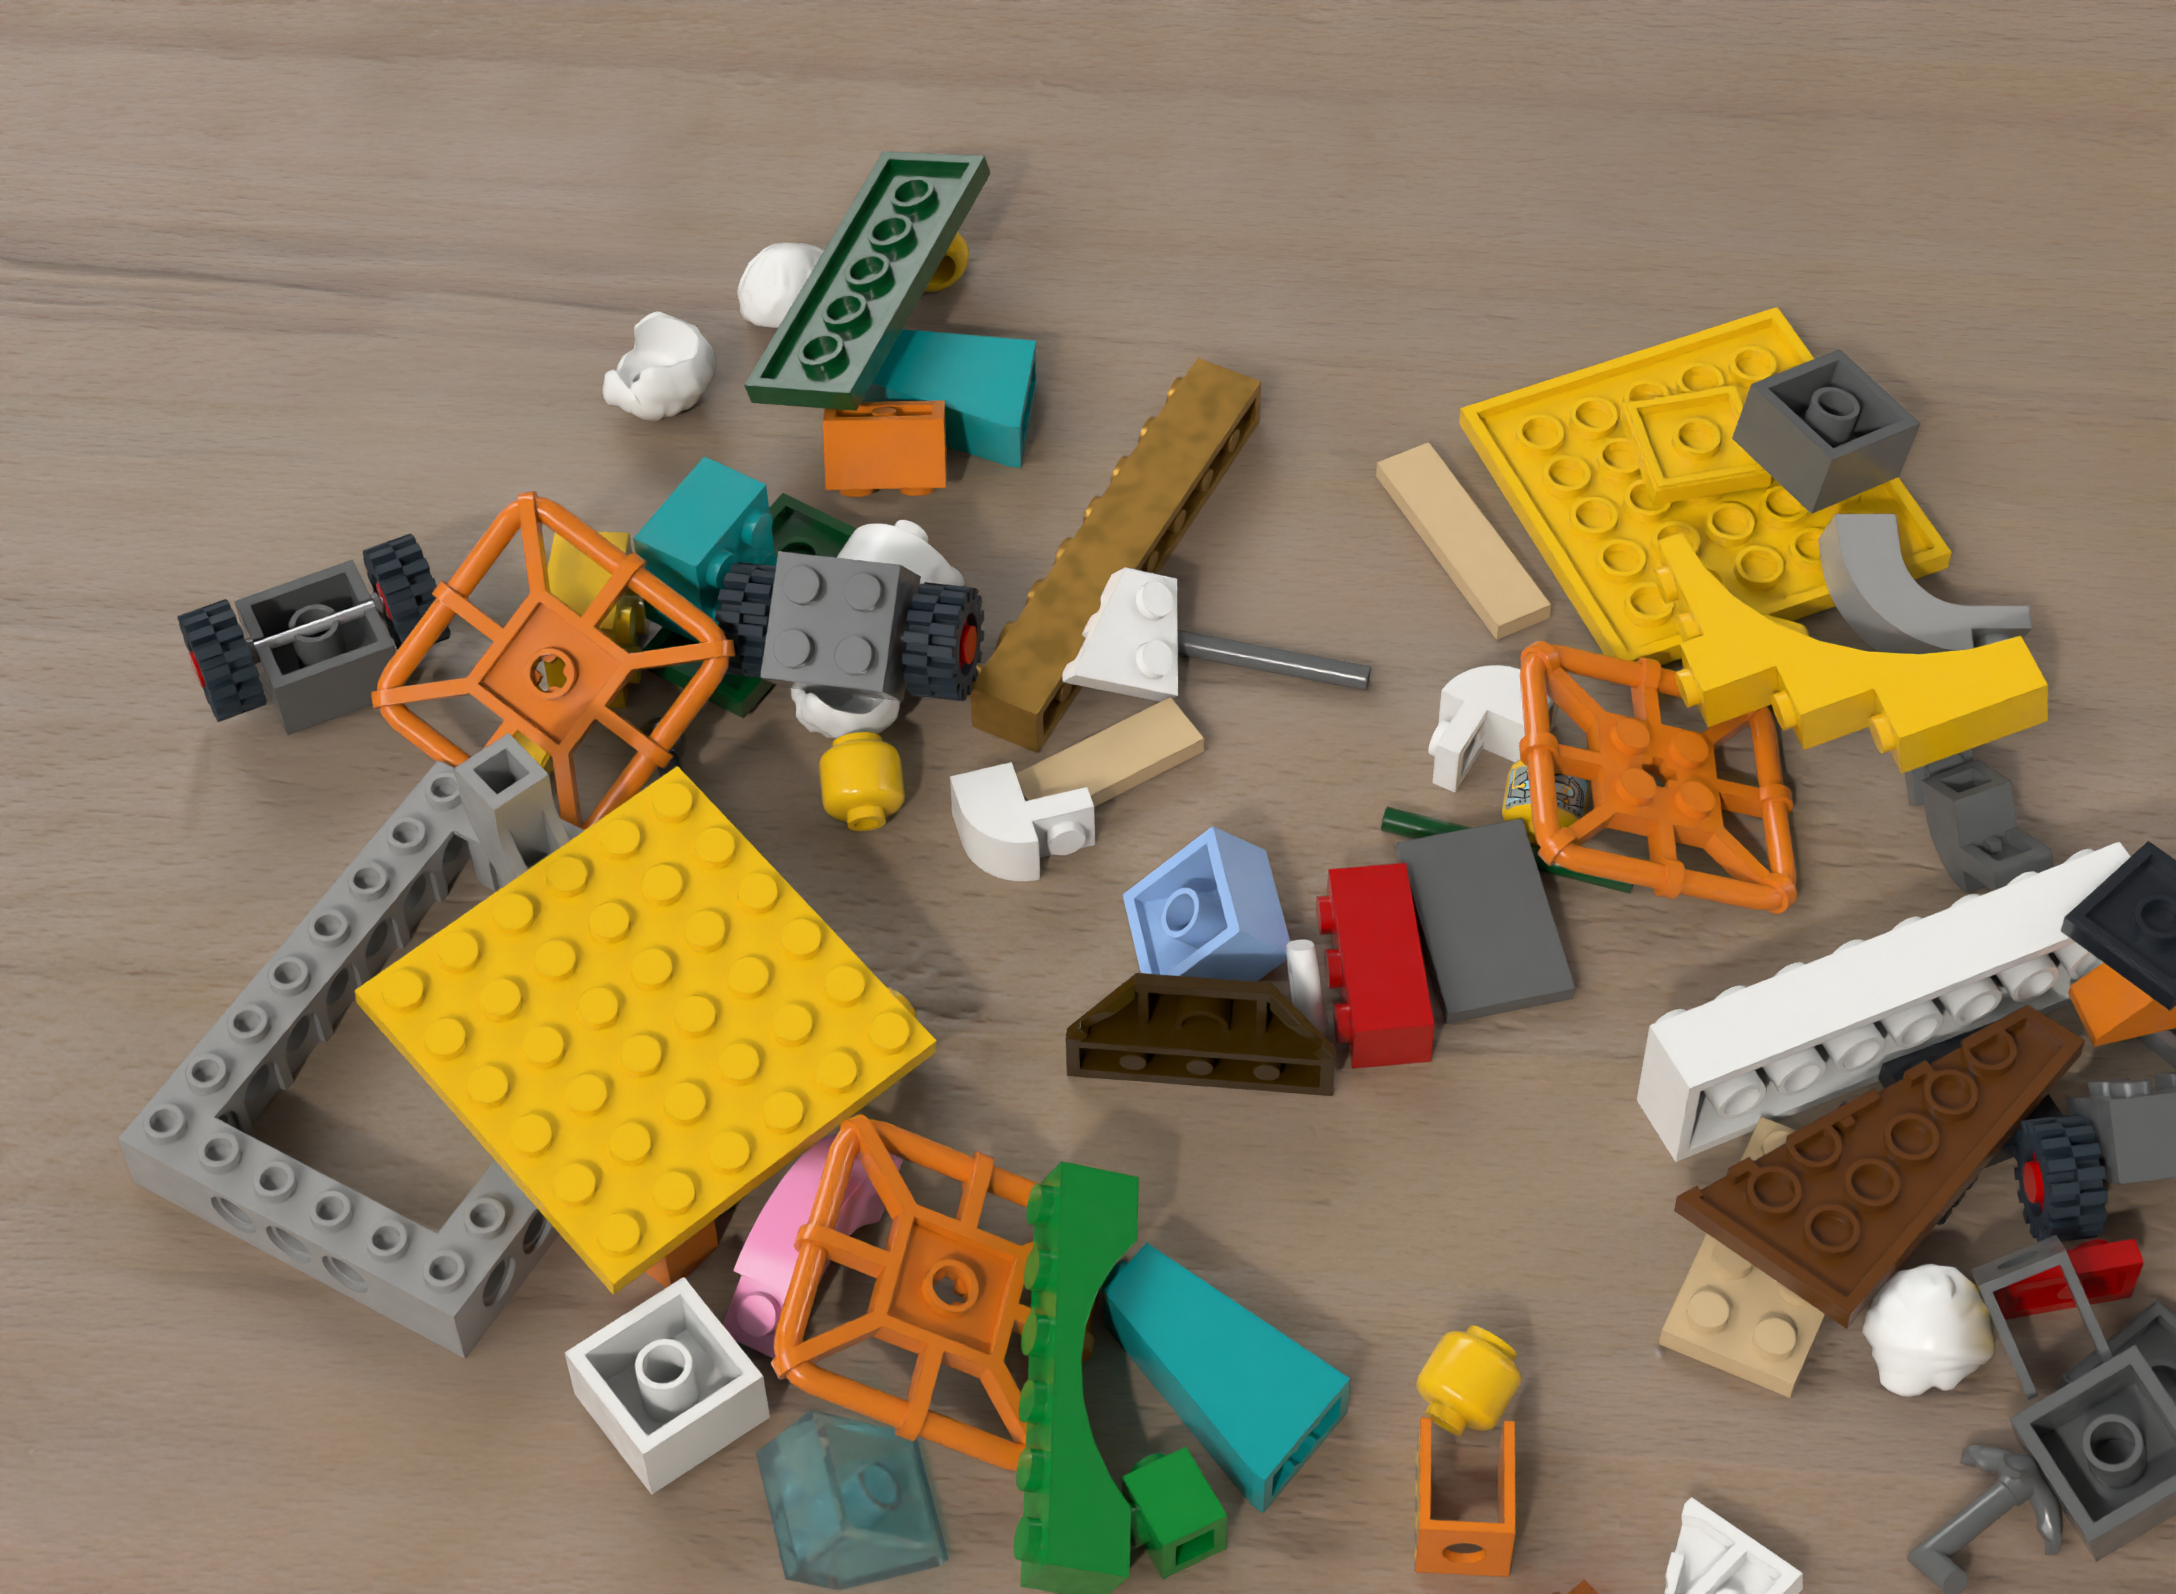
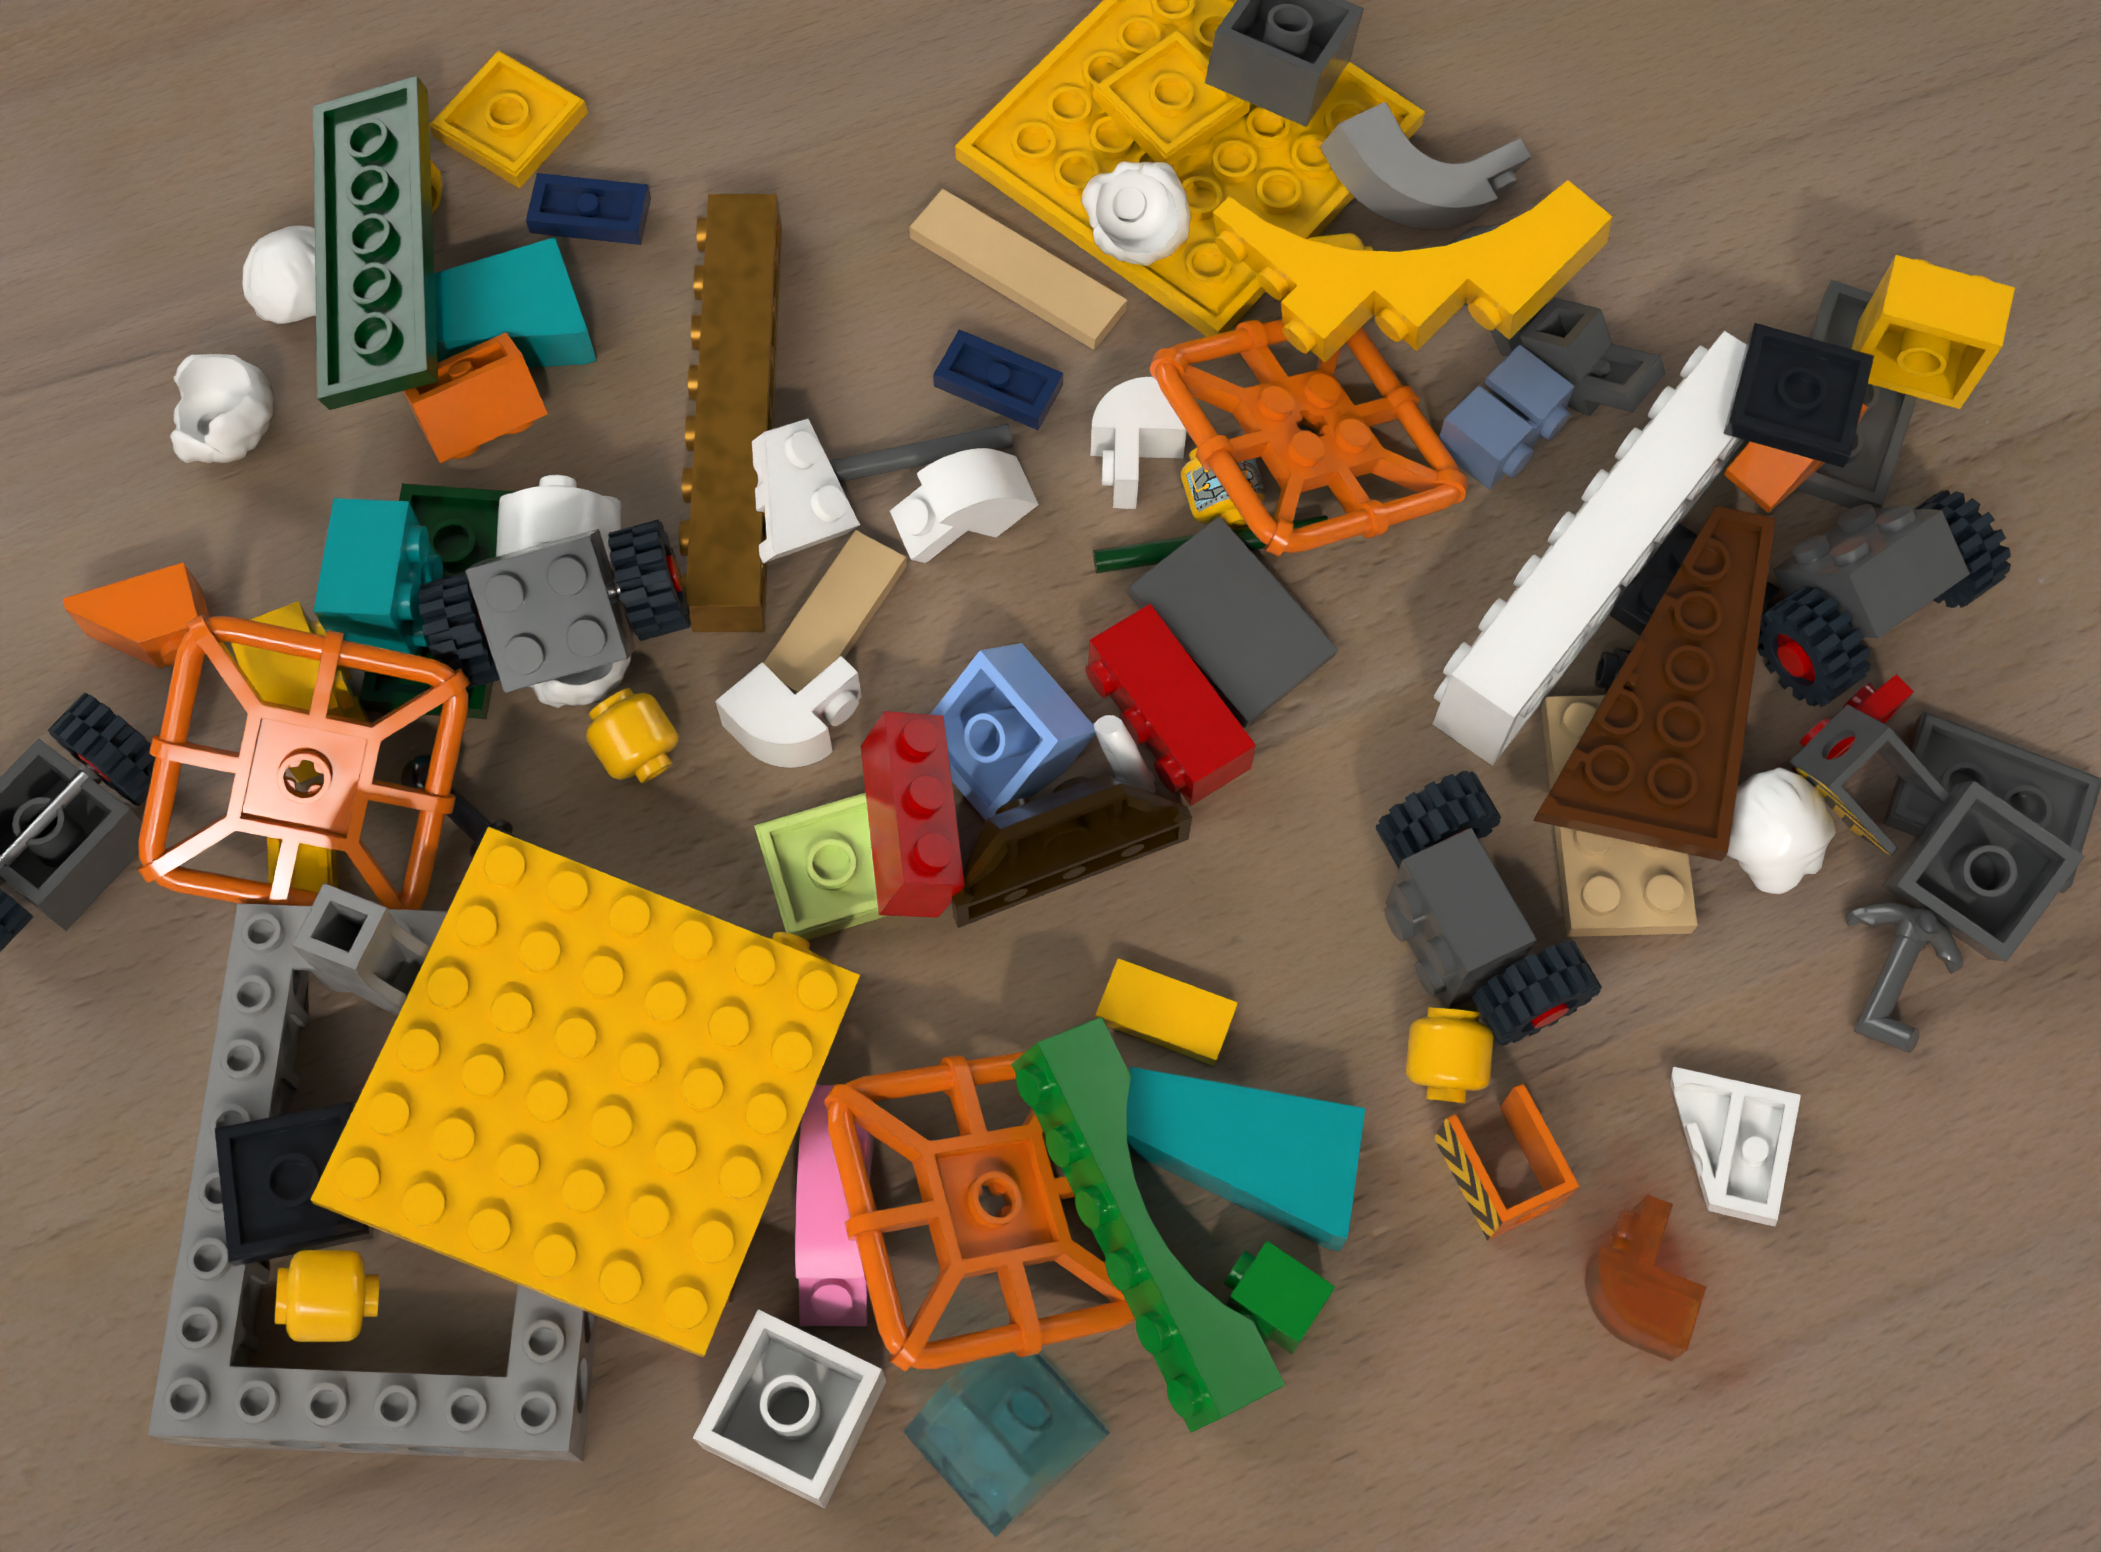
camera: 30 degrees left, 15 degrees up
none -> orange slope [63,562,210,669]
none -> black tile [214,1101,374,1266]
none -> yellow head [275,1250,379,1342]
none -> yellow tile [429,50,588,189]
none -> dark blue plate [526,173,651,245]
none -> yellowish green tile [754,793,886,940]
none -> red brick [860,711,965,918]
none -> white brick [890,448,1039,563]
none -> dark blue plate [933,329,1063,430]
none -> white hair [1081,161,1191,266]
none -> yellow tile [1095,958,1238,1067]
none -> brick [1376,771,1602,1045]
none -> sand blue piece [1439,345,1575,490]

